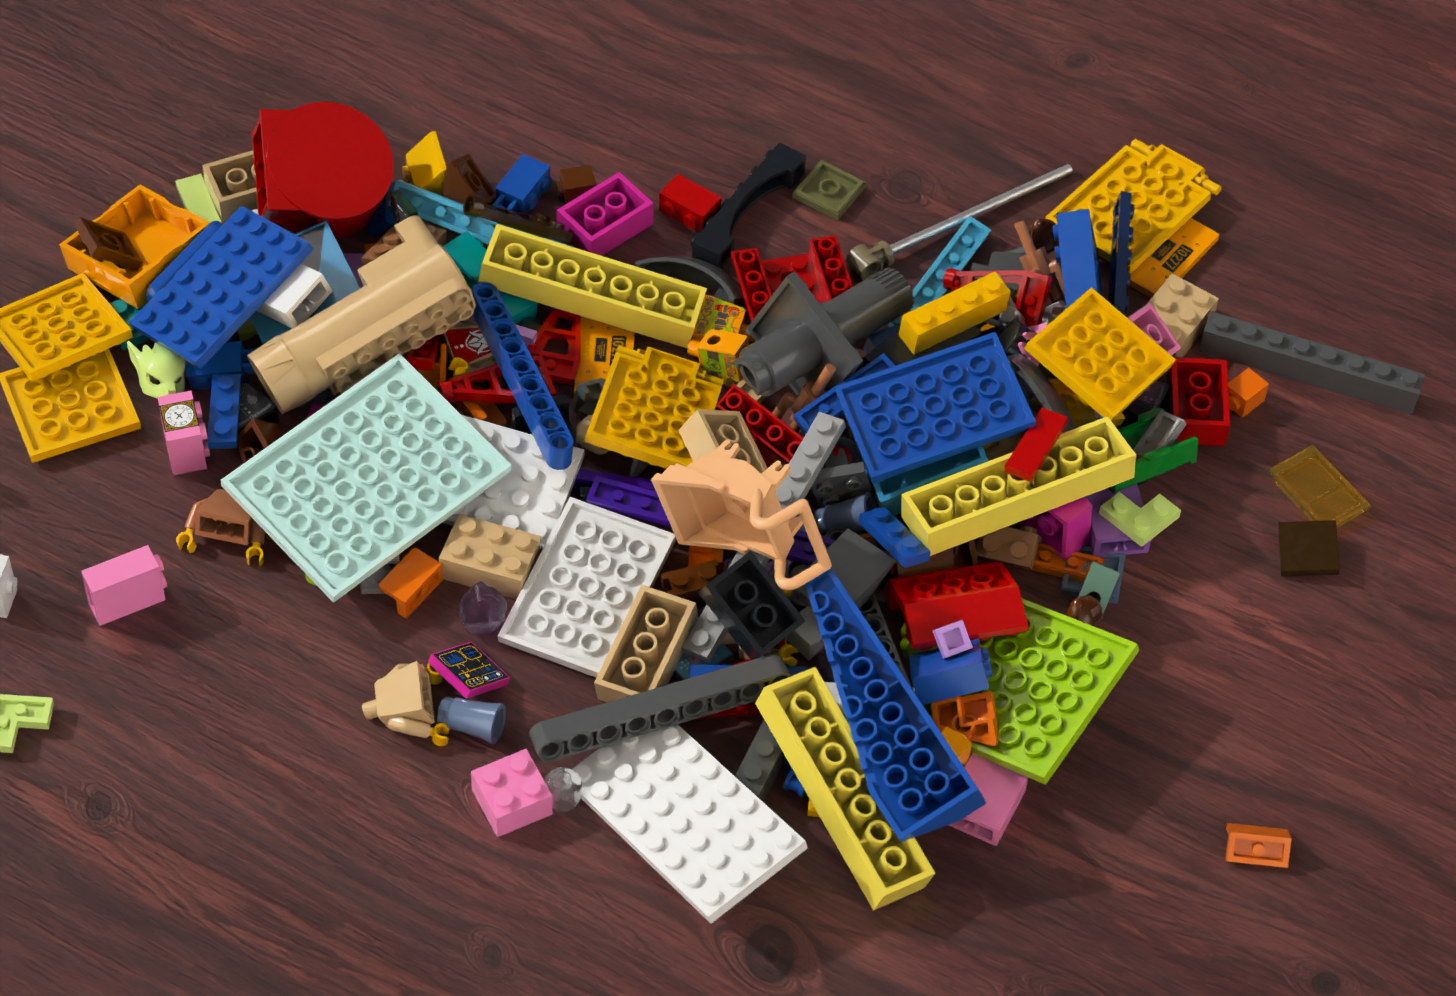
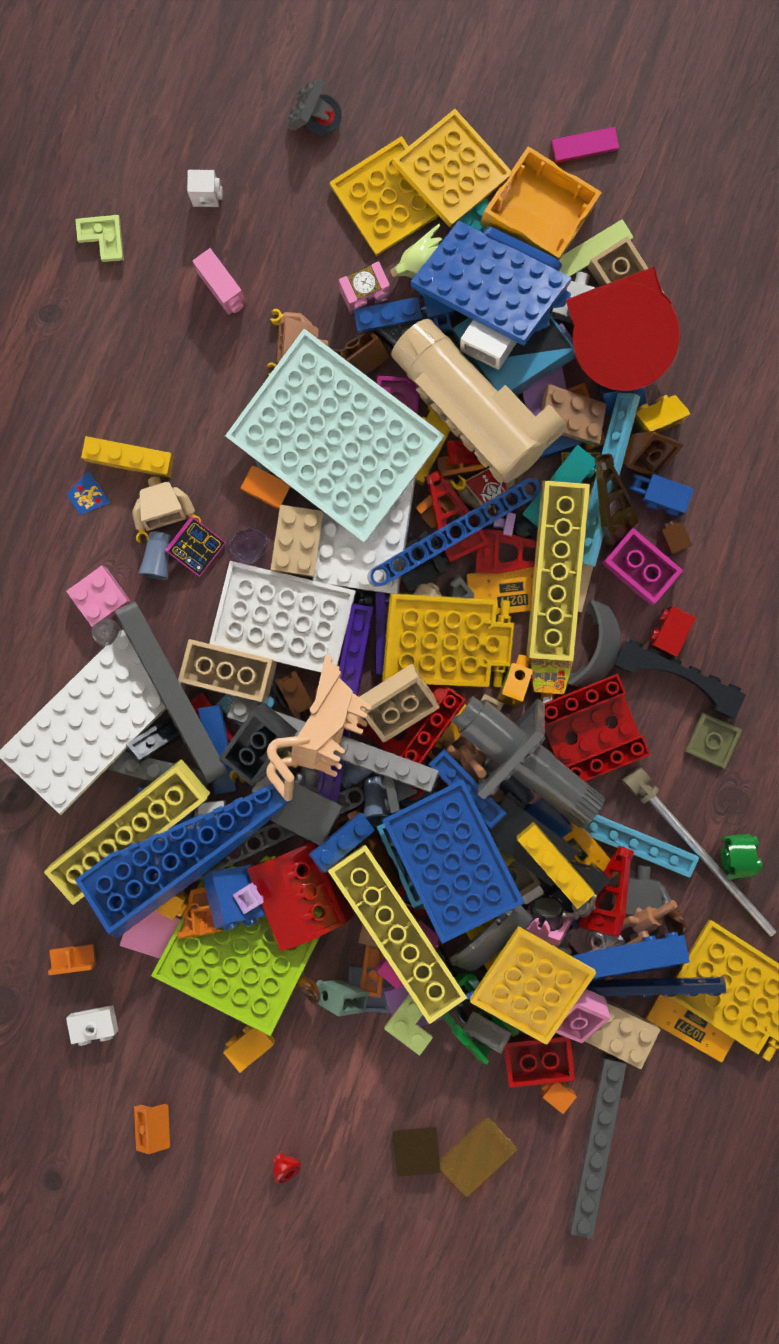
camera: 80 degrees right, 35 degrees up
reddish brown plate [75,217,143,271] -> none
clear green tile [390,190,418,223] -> none
red tile [1004,408,1068,482] -> none
none -> orange panel [48,944,97,975]
none -> white brick [66,1005,118,1046]
none -> blue sticker [67,471,110,514]
none -> yellow brick [81,436,175,478]
none -> black plate [126,717,181,764]
none -> light orange brick [223,1025,275,1073]
none -> red brick [272,1153,301,1184]
none -> dark pink tile [551,127,619,163]
none -> green brick [720,833,762,880]

